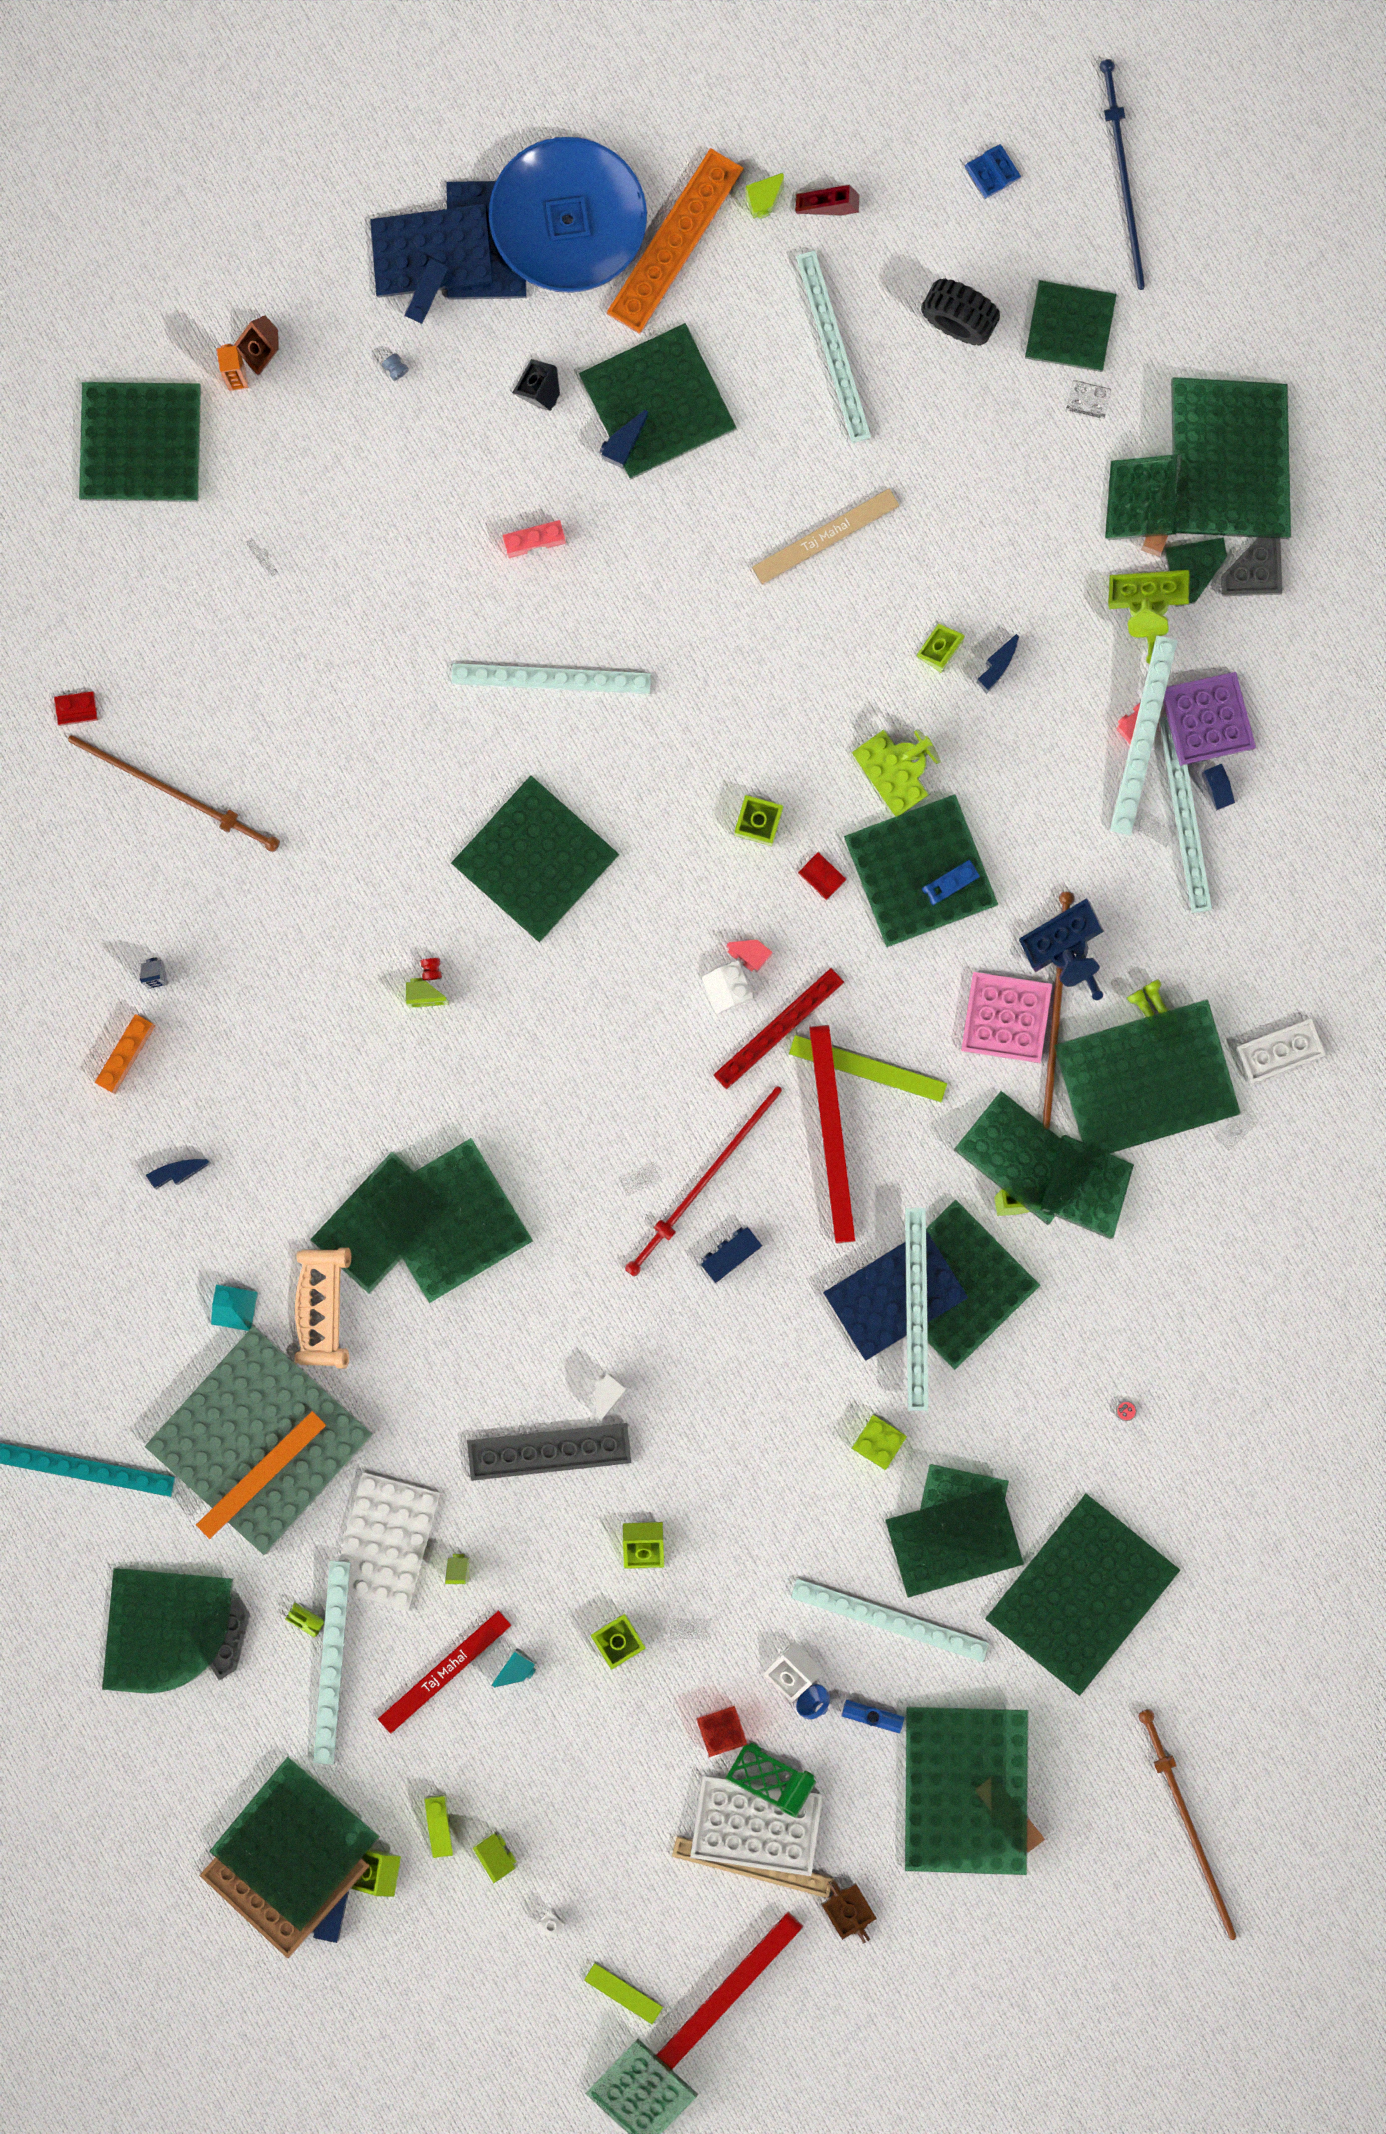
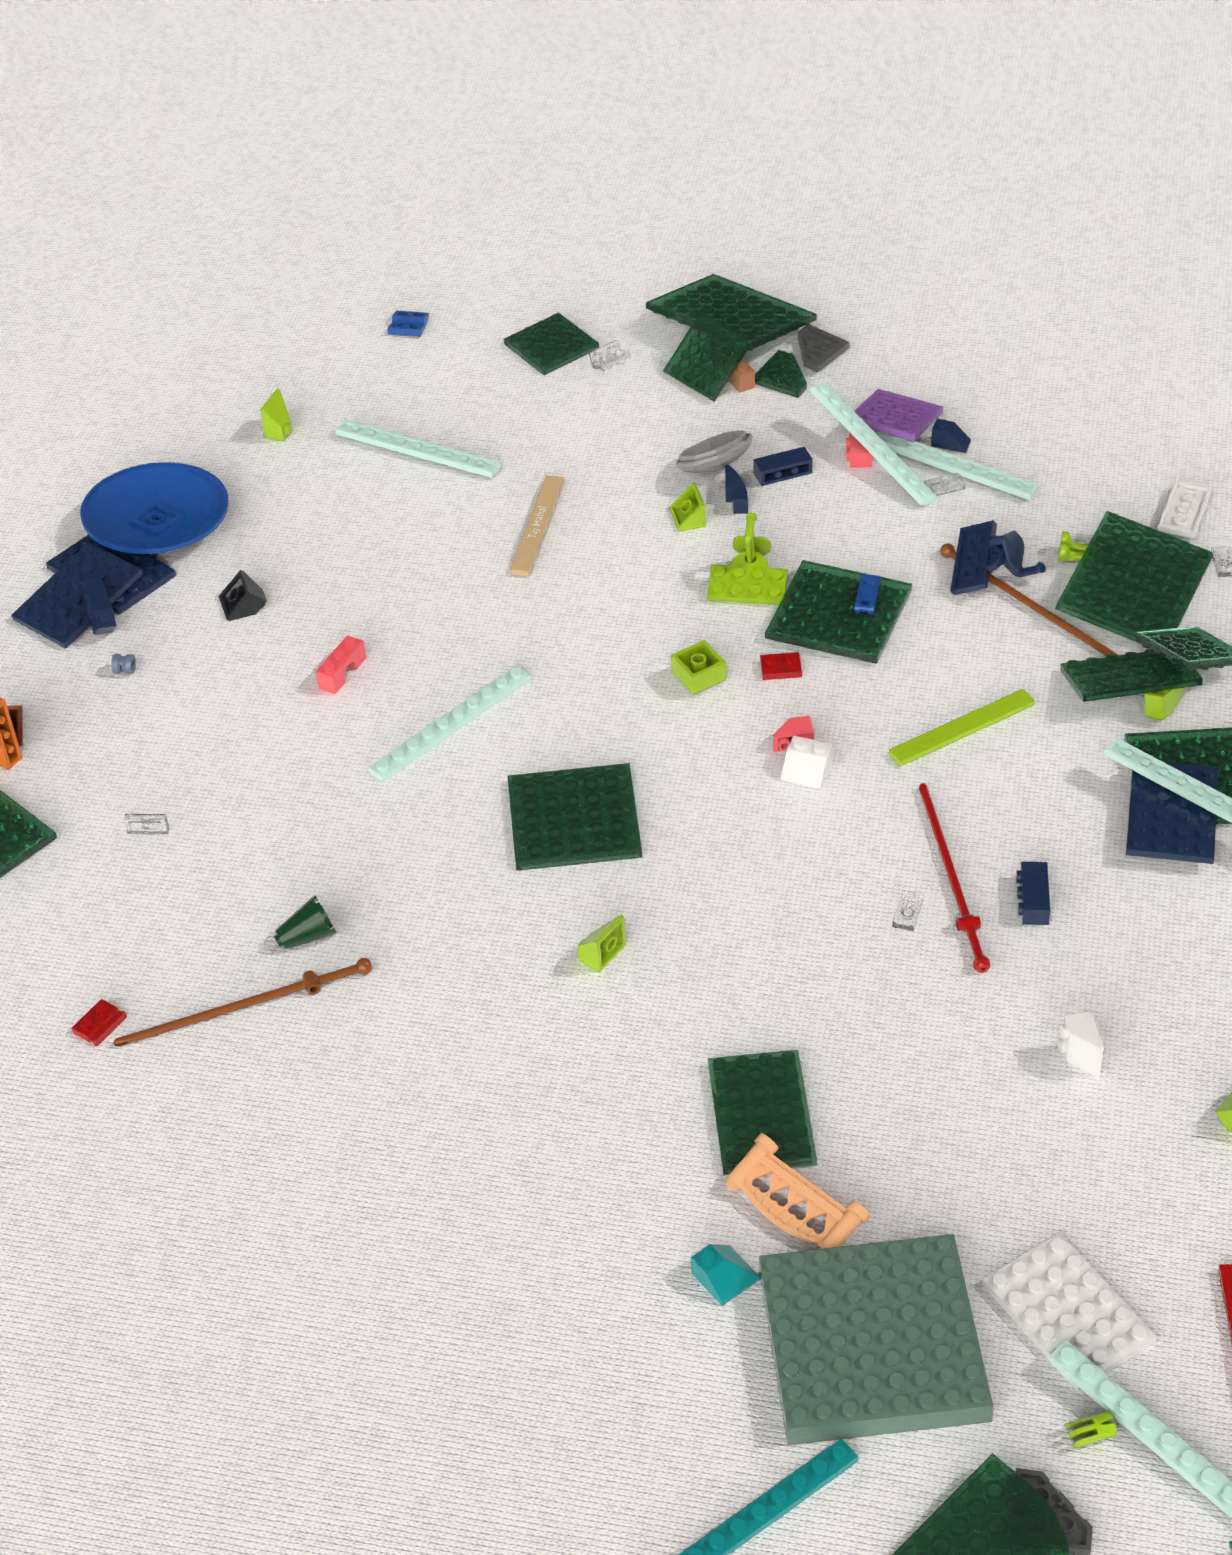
camera: 50 degrees left, 40 degrees down
orange brick [94,1014,155,1094] -> none
slope [140,957,168,989] -> none
dark blue slope [146,1159,211,1190] -> none
orange tile [196,1411,327,1539] -> none
clear green plate [368,1138,533,1303] -> none
red wheel [420,958,442,981] -> none
lime slope [445,1554,469,1584] -> none
dark grey plate [467,1423,632,1481] -> none
clear green plate [579,323,737,480] -> none
dark blue slope [600,410,648,469] -> none
orange plate [606,148,744,334] -> none
red tile [713,968,844,1090] -> none
dark red slope [795,185,860,216] -> none
red beam [809,1025,856,1244] -> none
black tyre [921,278,1000,346] -> none
bright pink plate [961,972,1052,1063] -> none
dark blue bar [1099,59,1145,290] -> none
lime plate [1108,570,1190,664] -> none
none -> dark green cone [274,895,337,949]
none -> light grey rock [676,430,753,472]
none -> dark blue brick [753,446,813,486]

